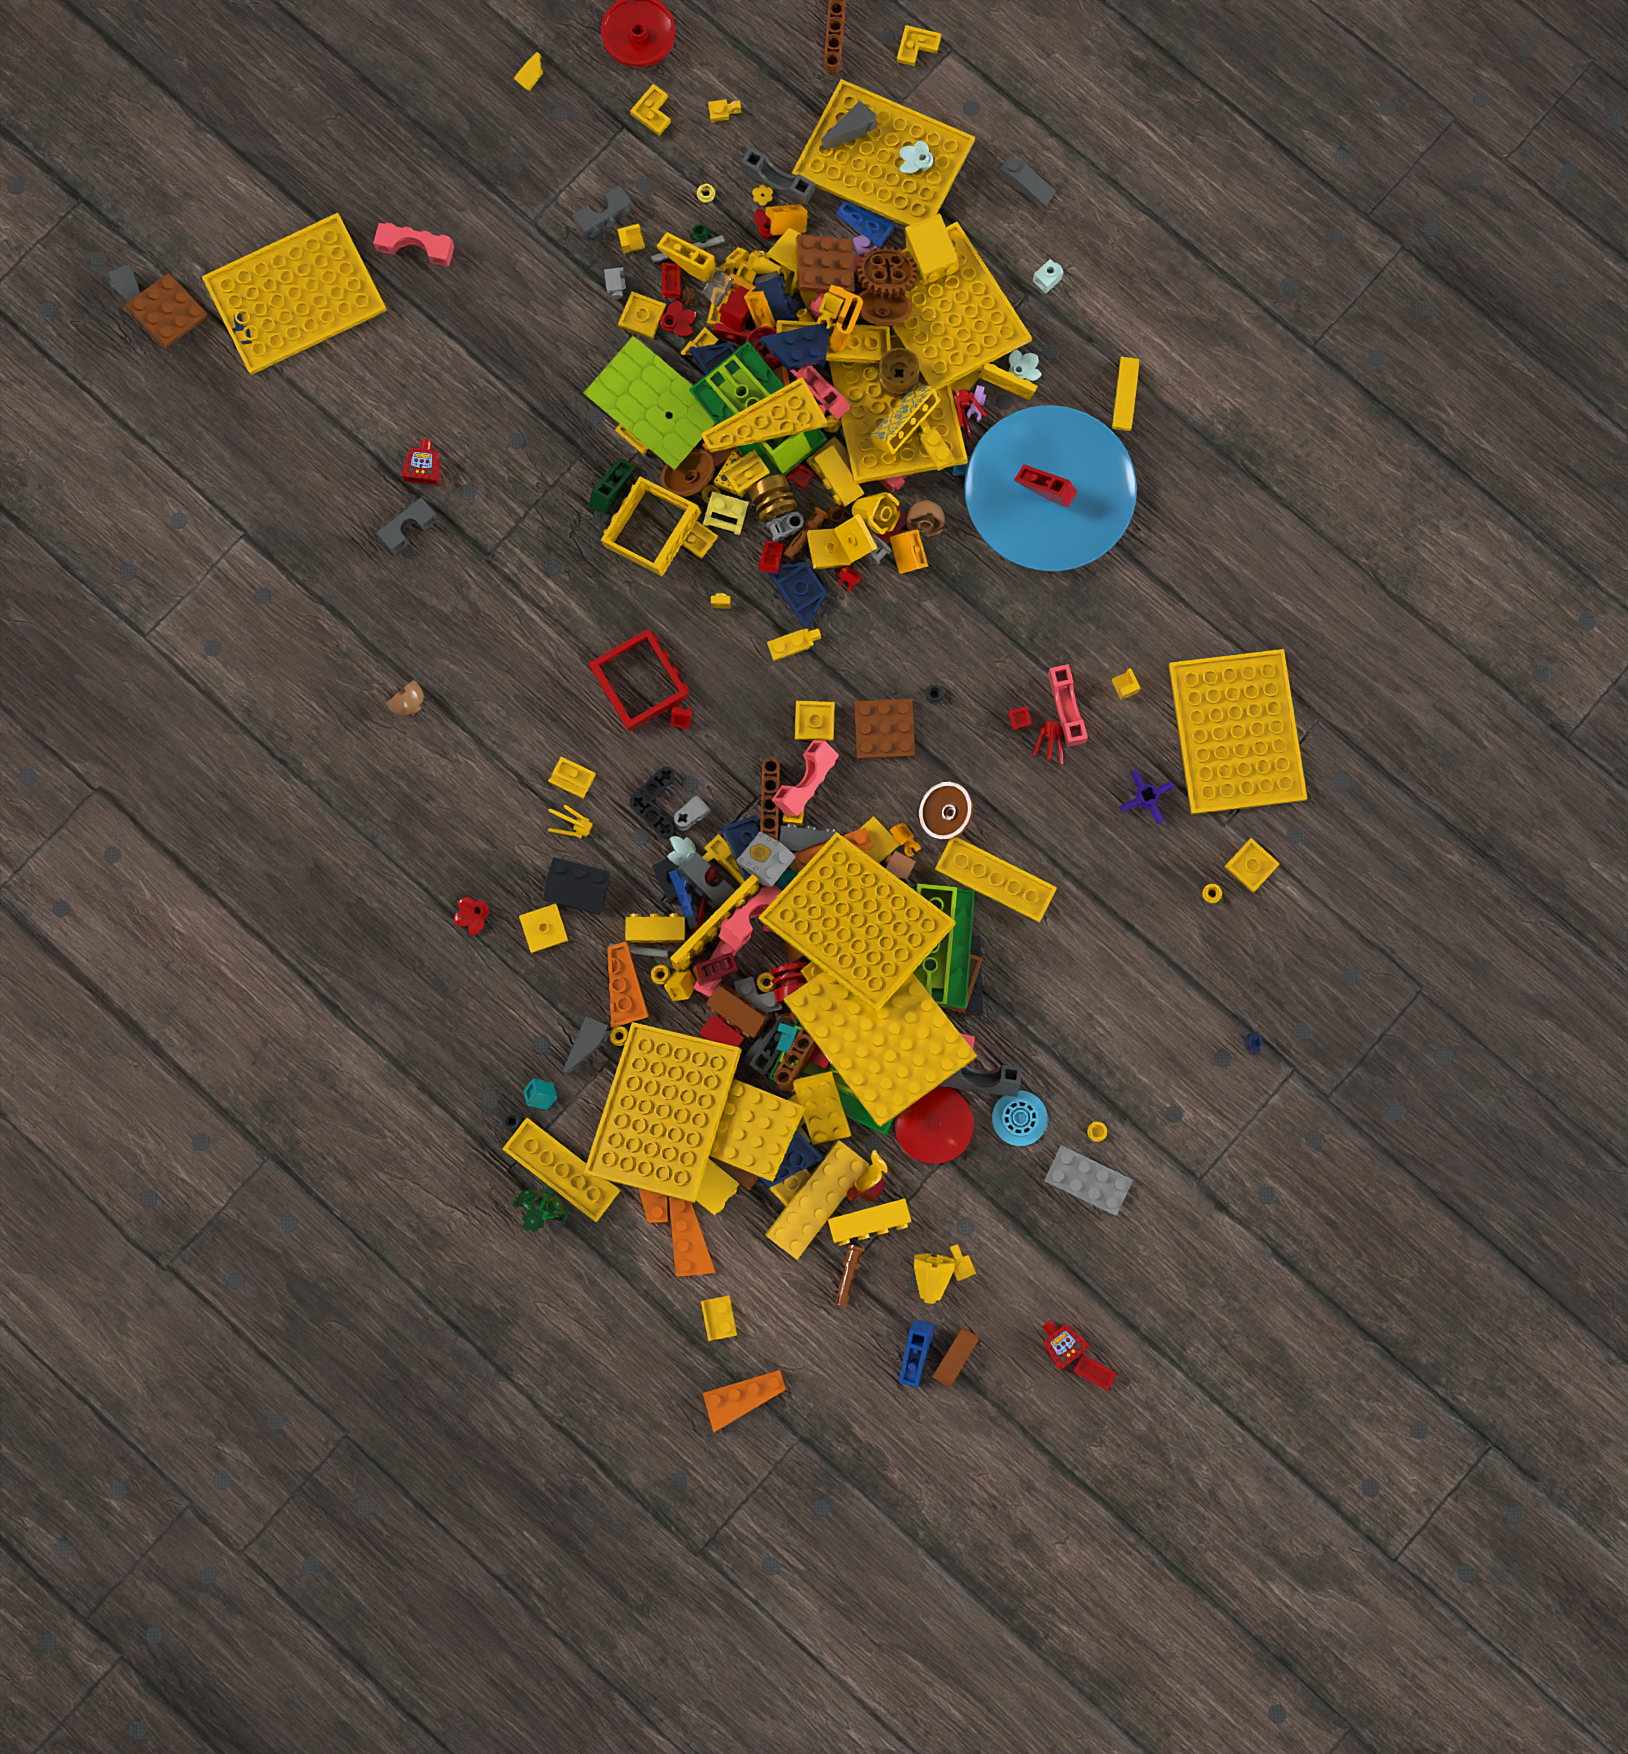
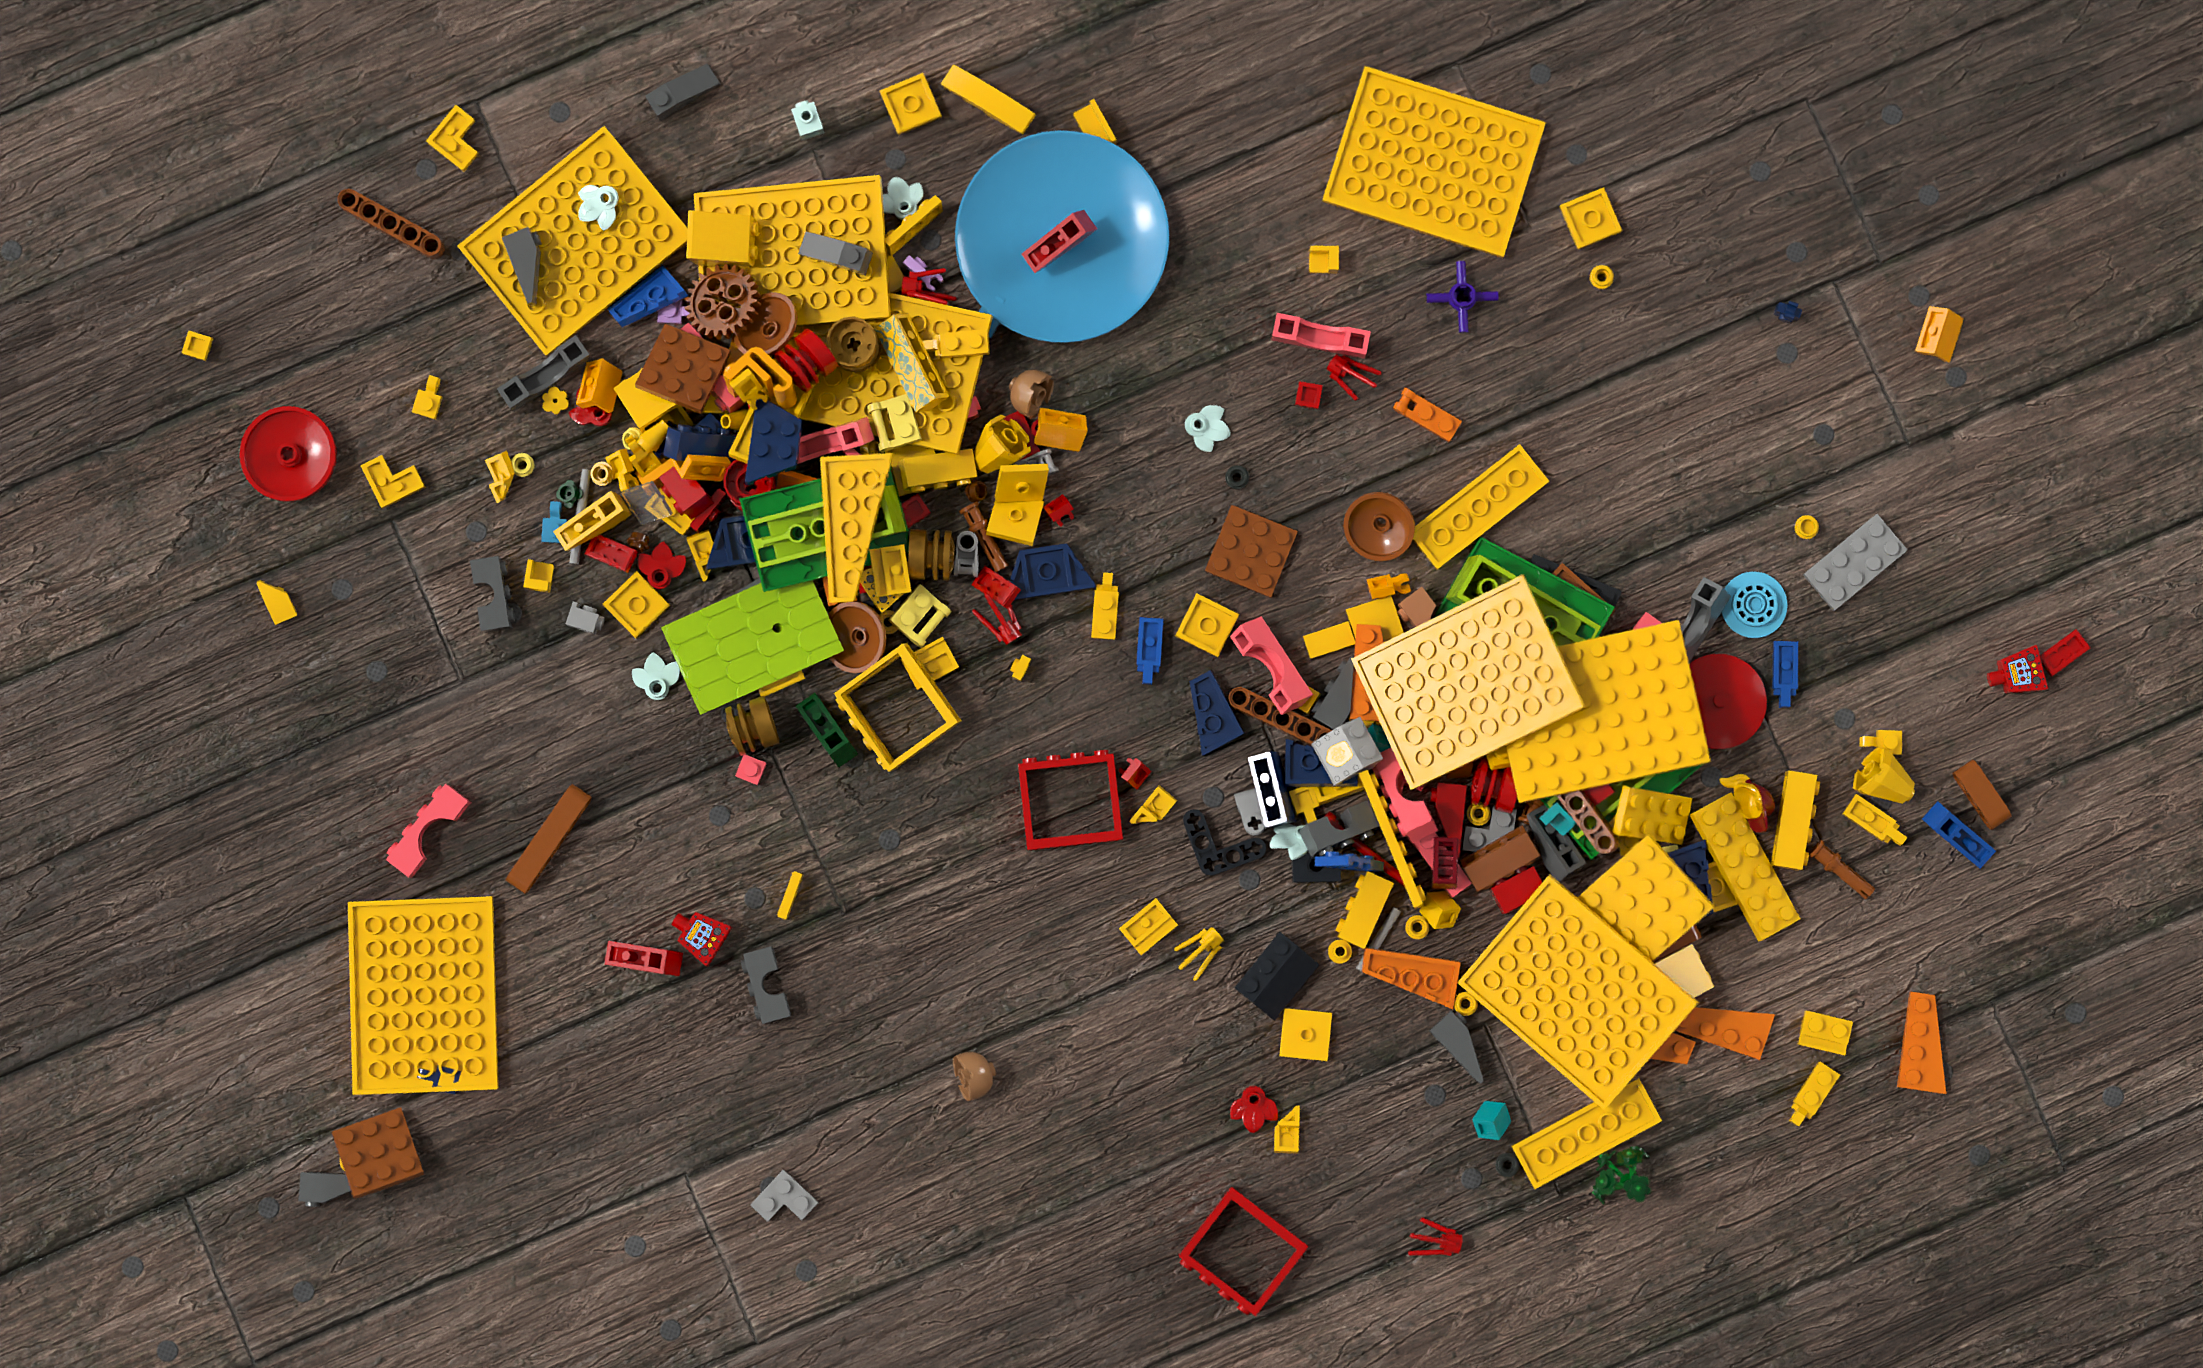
camera: 65 degrees left, 5 degrees up
none -> yellow slope [485,451,515,503]
none -> dark orange beam [506,784,592,894]
none -> dark azure plate [541,501,568,543]
none -> yellow plate [591,462,614,486]
none -> red slope [604,941,683,976]
none -> light aqua plate [632,653,680,700]
none -> pearl gold wheel [725,696,780,756]
none -> coral plate [735,755,767,785]
none -> light grey plate [750,1169,819,1222]
none -> red wheel [775,328,839,393]
none -> yellow tile [777,871,804,920]
none -> slope [798,232,873,276]
none -> light yellow plate [867,394,922,452]
none -> yellow plate [880,73,942,135]
none -> red plant [972,593,1022,645]
none -> yellow panel [1073,99,1116,145]
none -> yellow slope [1129,786,1177,824]
none -> blue hinge [1136,617,1163,685]
none -> red window [1178,1187,1309,1316]
none -> light aqua plate [1185,405,1231,452]
none -> dark blue wing [1189,670,1245,756]
none -> dark blue brick [1248,752,1296,828]
none -> yellow slope [1274,1106,1300,1154]
none -> yellow tile [1303,621,1355,659]
none -> yellow plate [1328,940,1352,964]
none -> orange plate [1393,388,1462,442]
none -> red plant [1408,1218,1462,1256]
none -> red slope [1430,782,1467,858]
none -> blue hinge [1772,641,1798,708]
none -> yellow hinge [1789,1061,1840,1126]
none -> yellow hinge [1842,794,1907,846]
none -> light orange panel [1915,306,1963,362]

